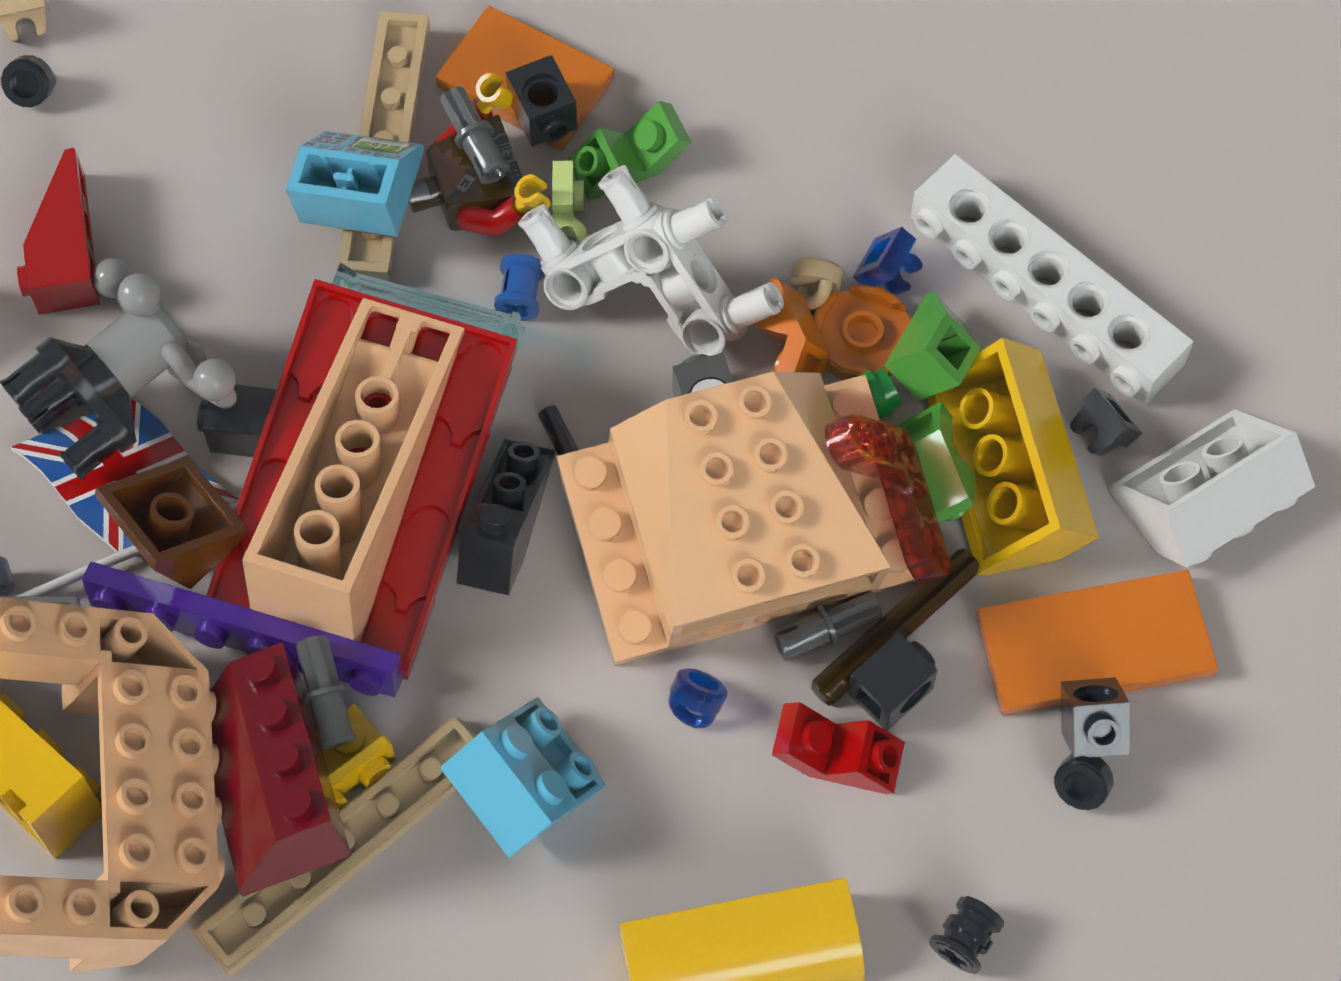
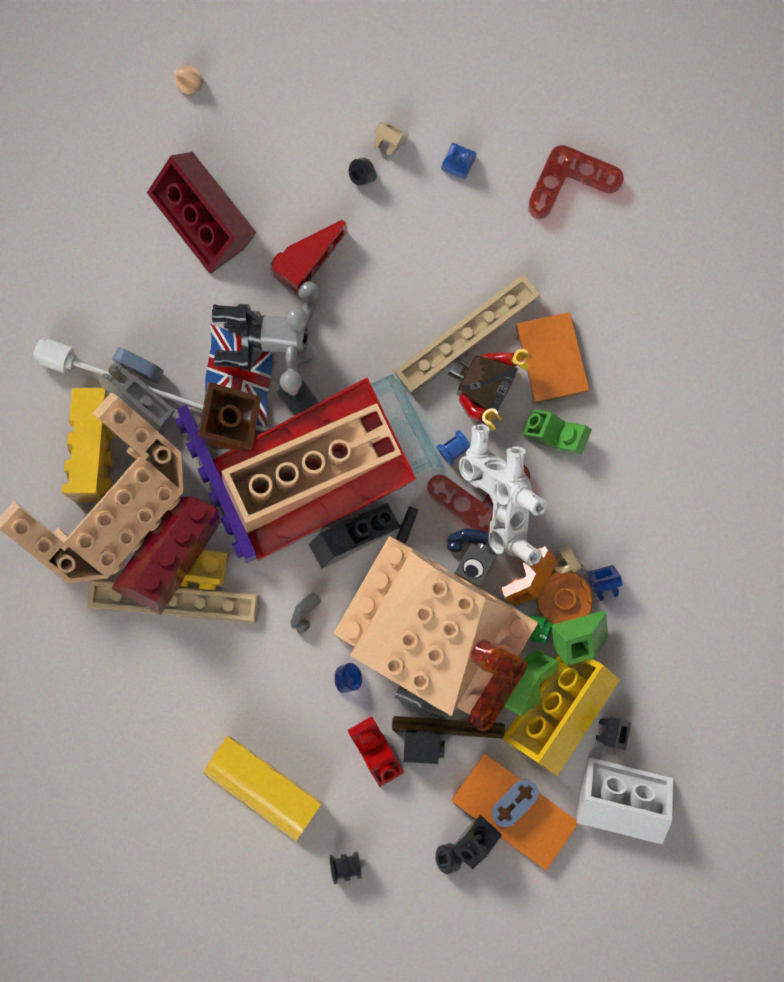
camera: 50 degrees right, 15 degrees up
medium azure slope [286,131,424,237] -> none
dark grey axle [296,635,356,750] -> none
dark grey axle [440,86,510,184] -> none
medium azure slope [440,697,606,858] -> none
black brick [505,55,578,147] -> none
yellowish green plate [552,161,587,241] -> none
white brick [910,154,1194,405] -> none
none -> dark grey arm [290,592,321,634]
none -> clear red beam [427,465,530,533]
none -> dark blue arm [446,528,488,552]
none -> sand blue beam [491,779,539,827]

